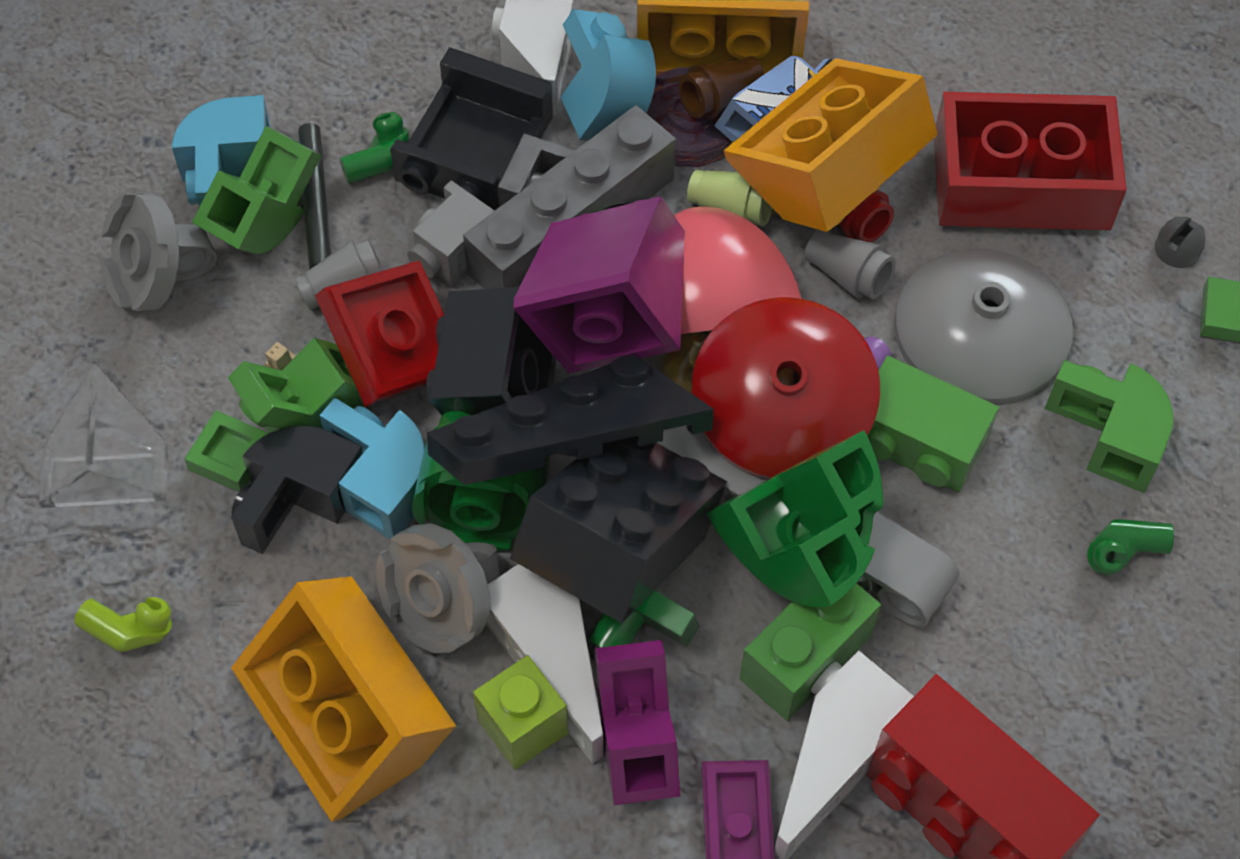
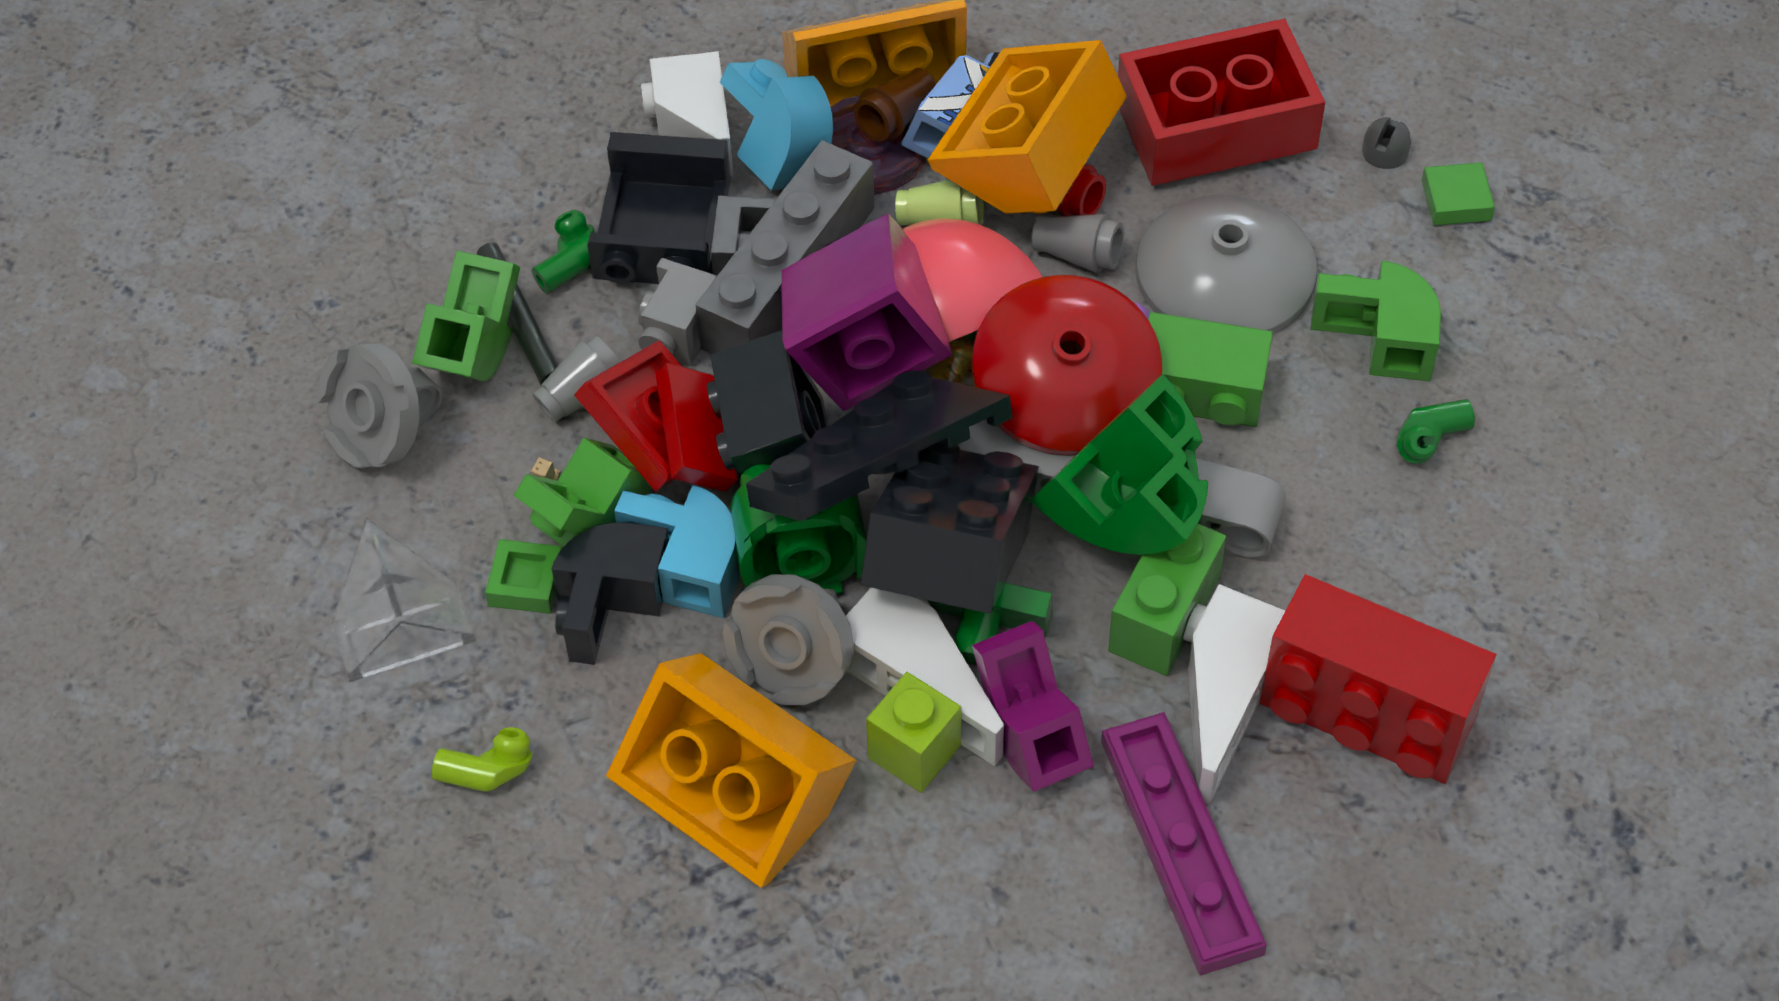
camera: 15 degrees left, 5 degrees down
medium azure brick [172,95,271,207] -> none
none -> red tile [656,363,737,492]

